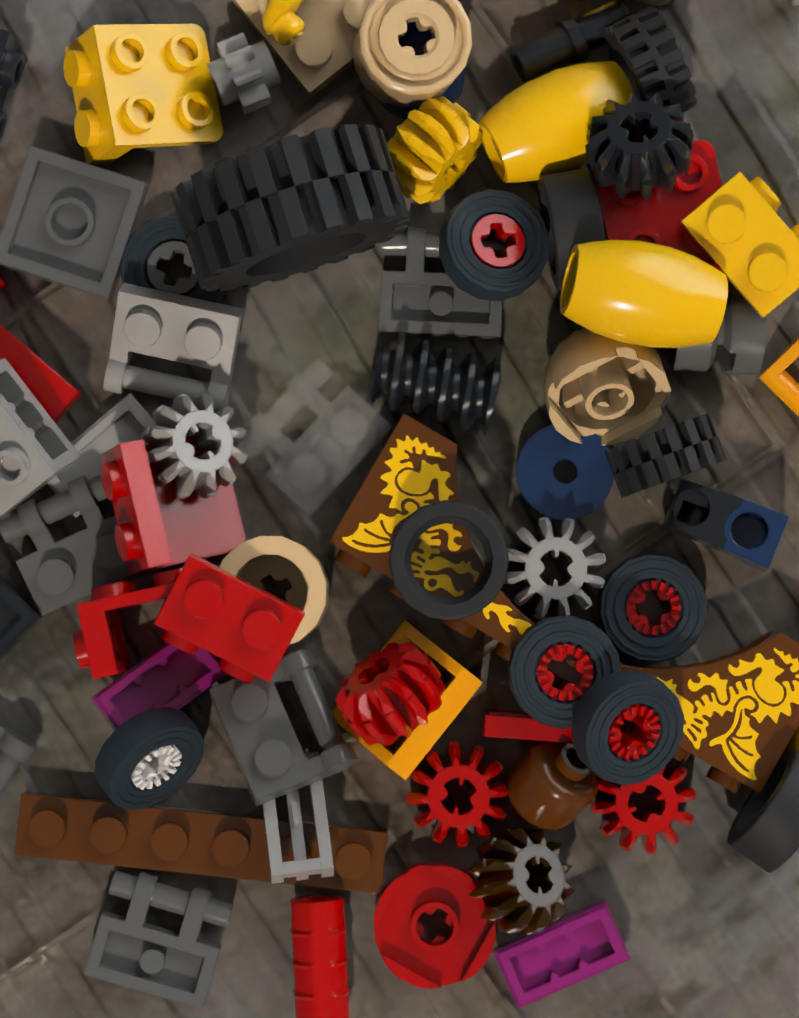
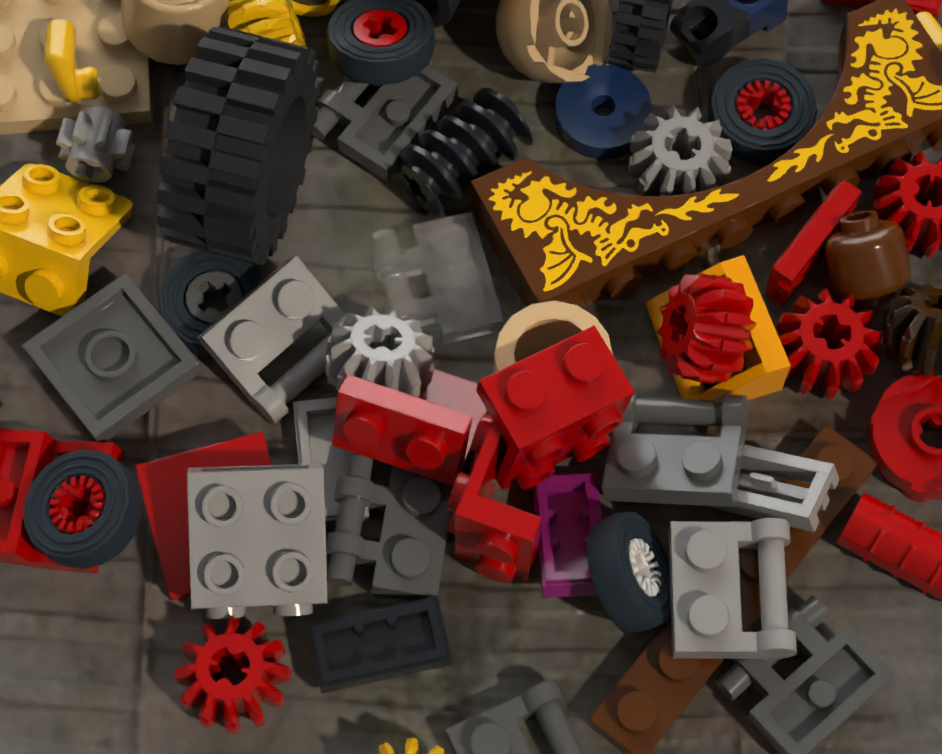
camera: 55 degrees left, 20 degrees down
black tyre [388,500,509,621] -> none
black bush [507,615,621,729] -> none
black bush [572,670,684,785] -> none
none -> light grey plate [668,518,797,659]

